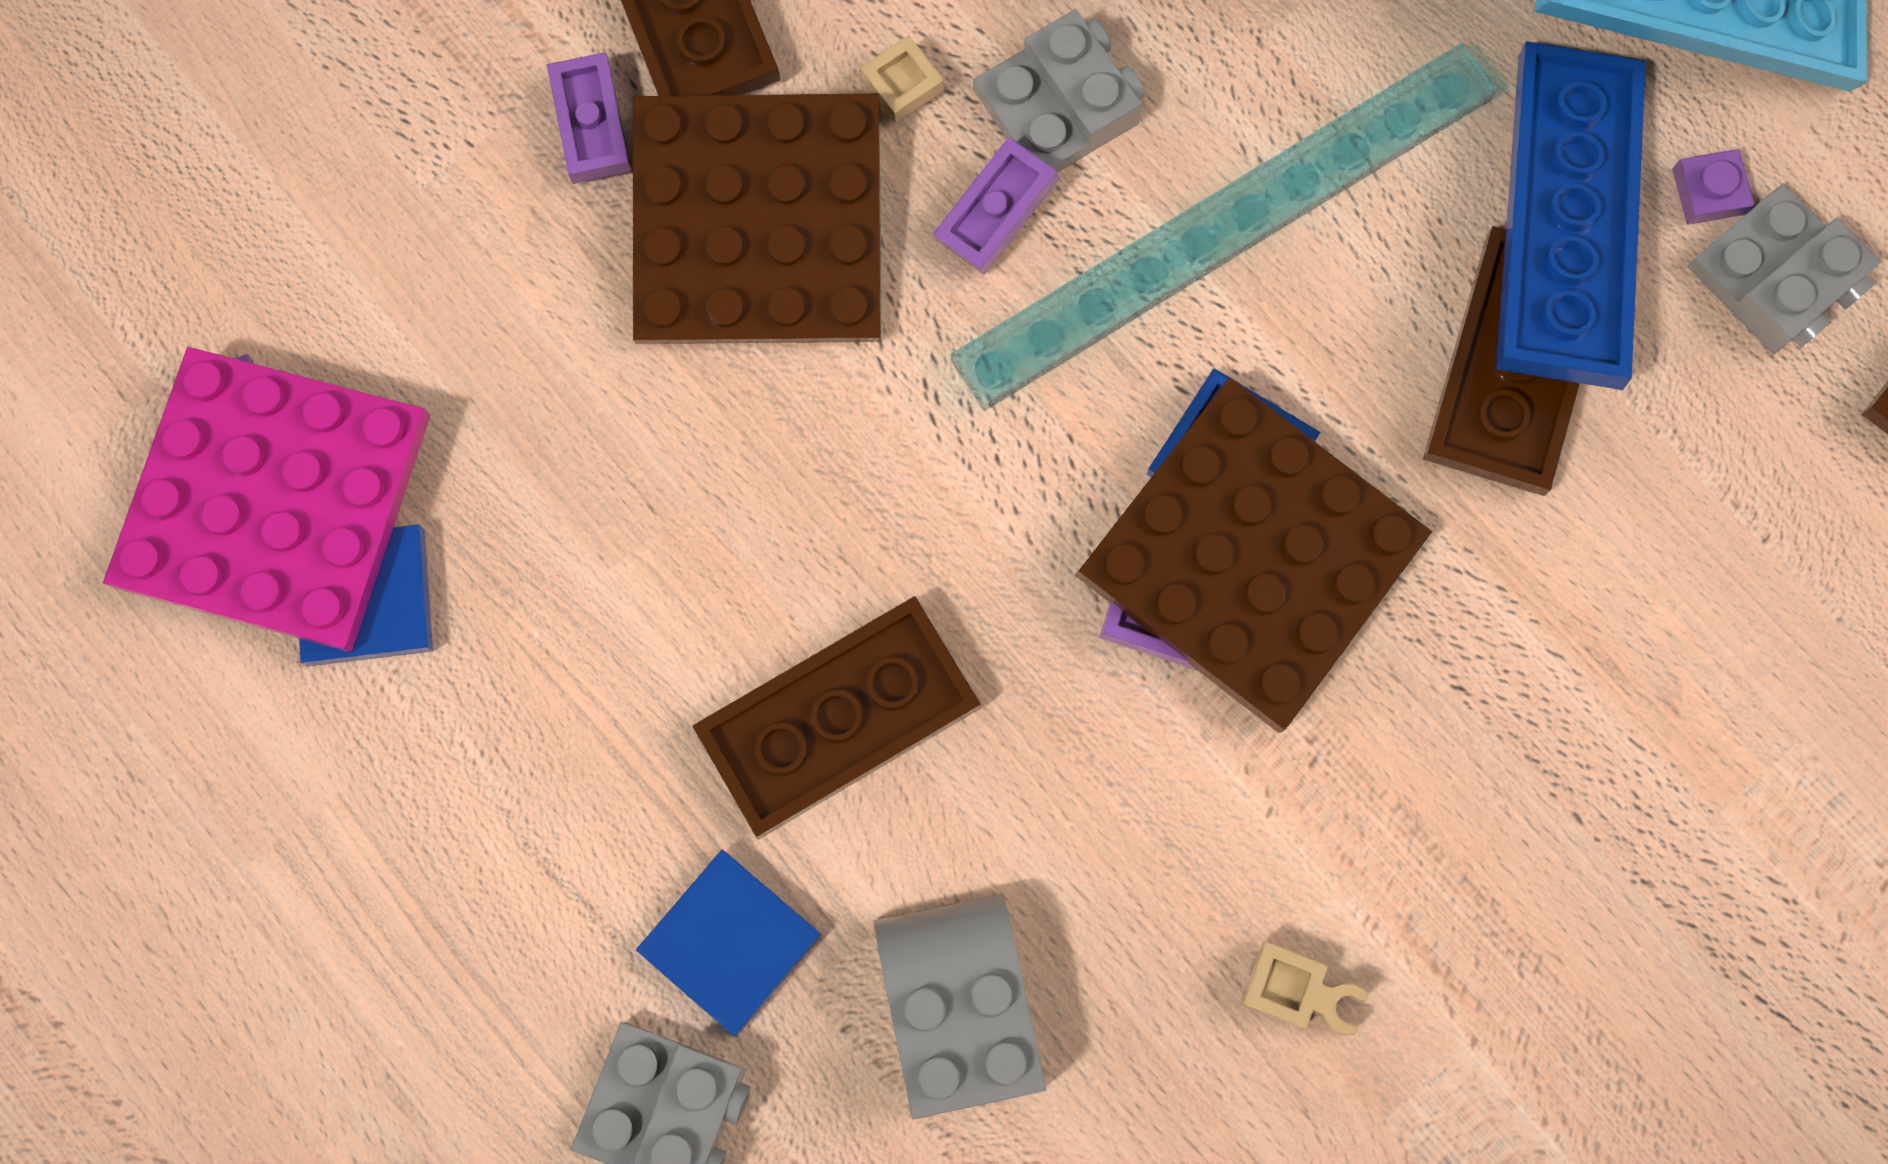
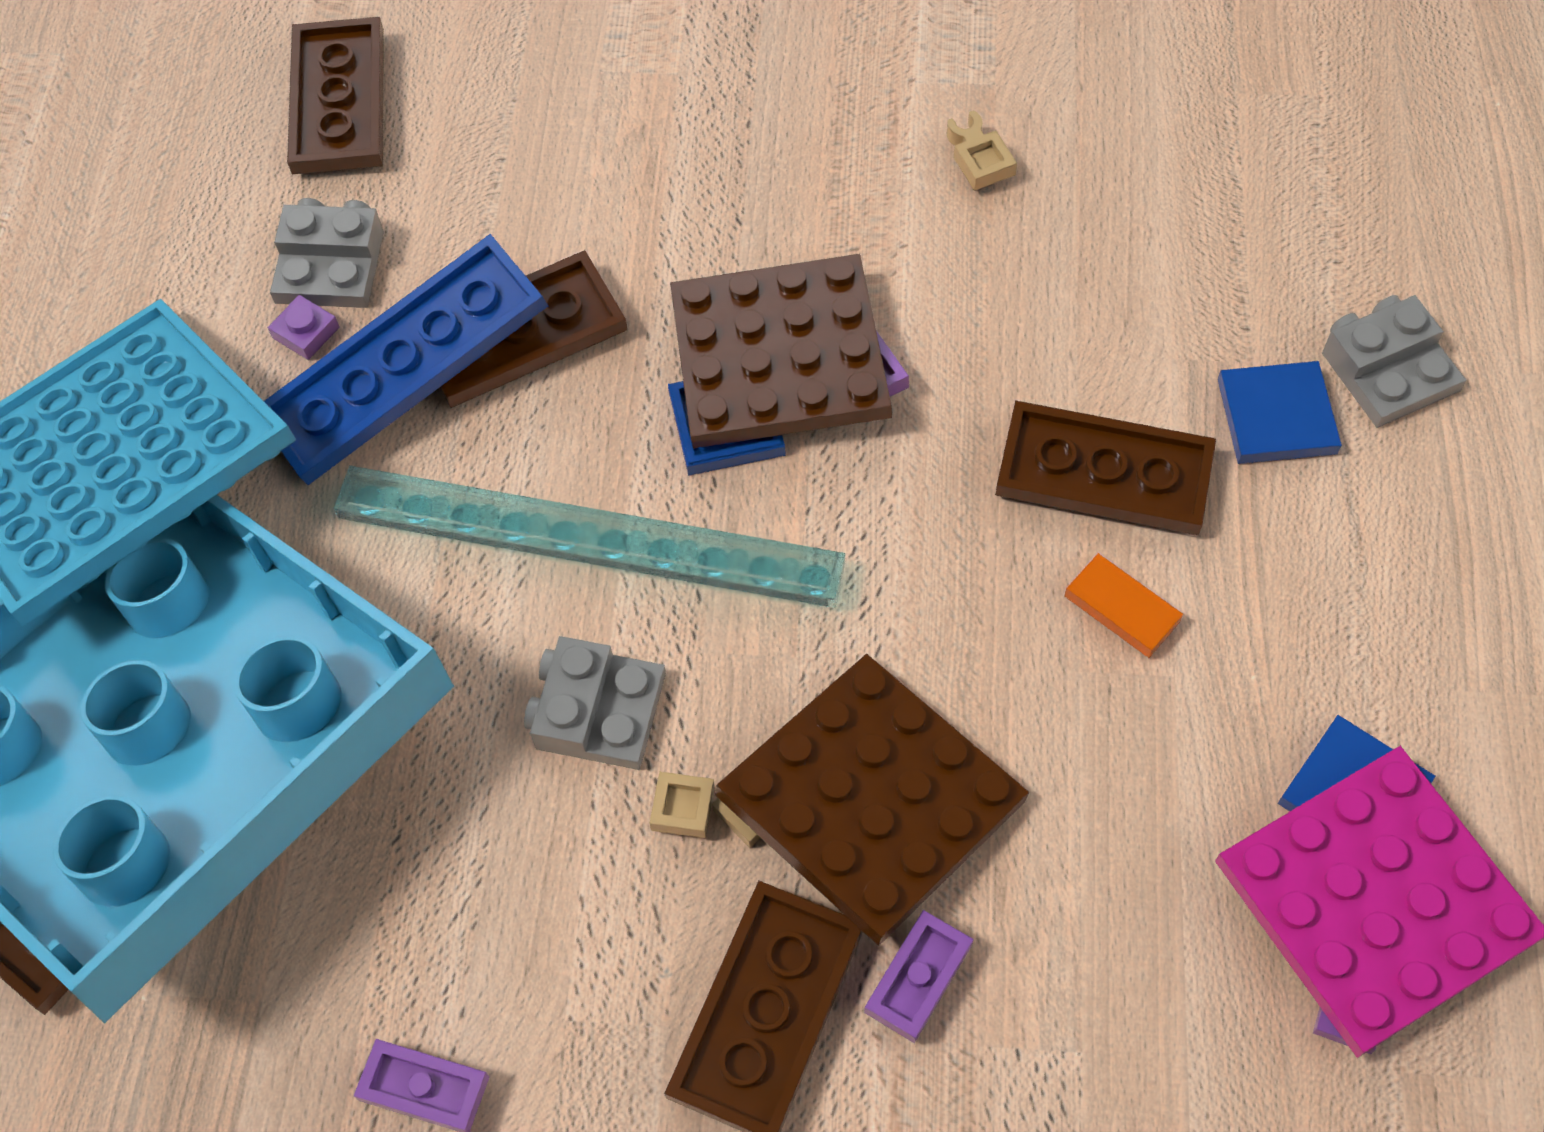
camera: 135 degrees left, 15 degrees down
light grey brick [874,893,1046,1120] -> none
medium lavender plate [933,137,1059,275] -> none
none -> orange tile [1064,553,1183,658]

